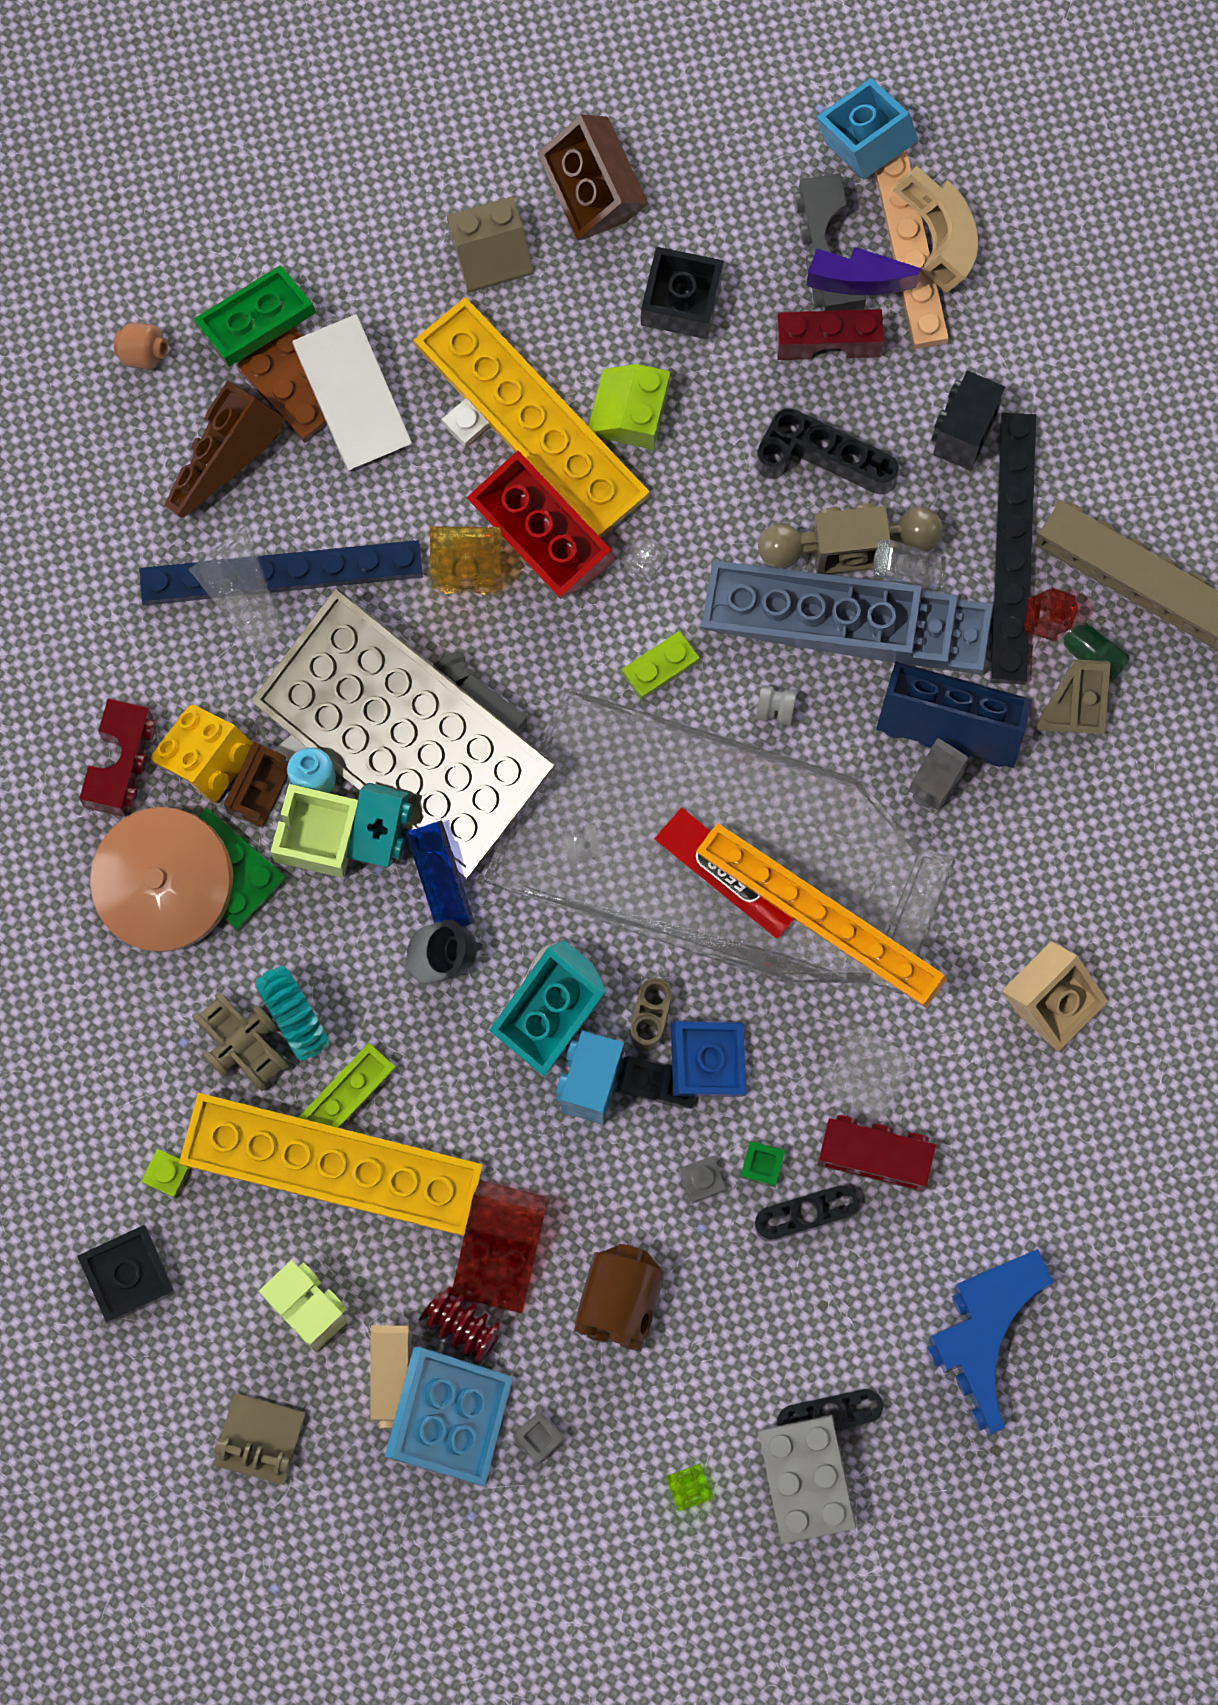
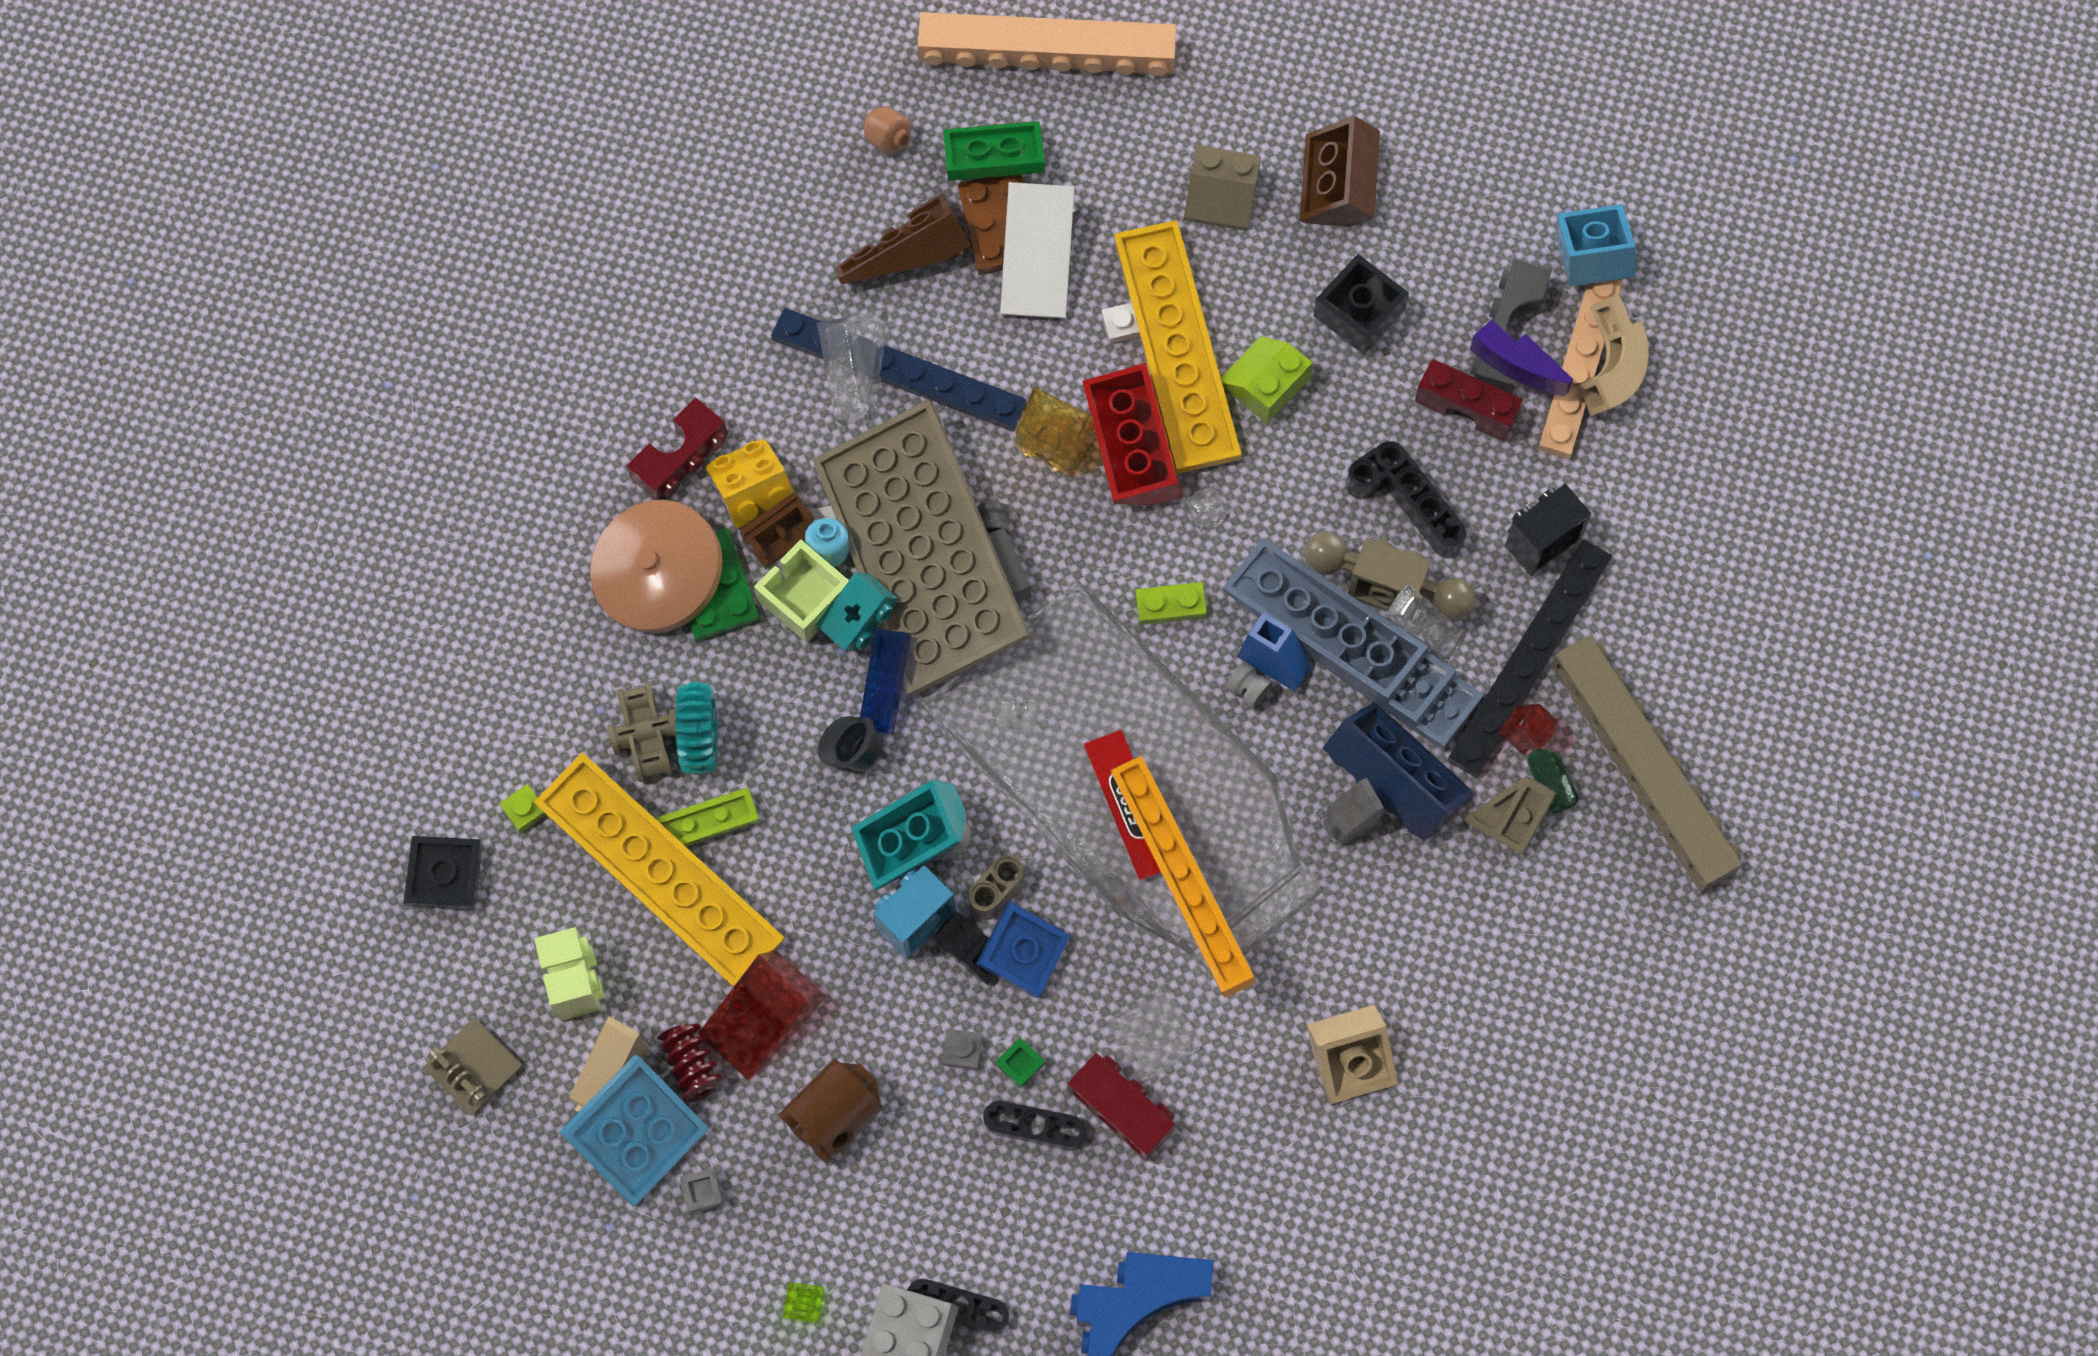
camera: 30 degrees right, 5 degrees down
none -> light nougat brick [918,12,1176,76]
none -> blue slope [1237,612,1312,692]

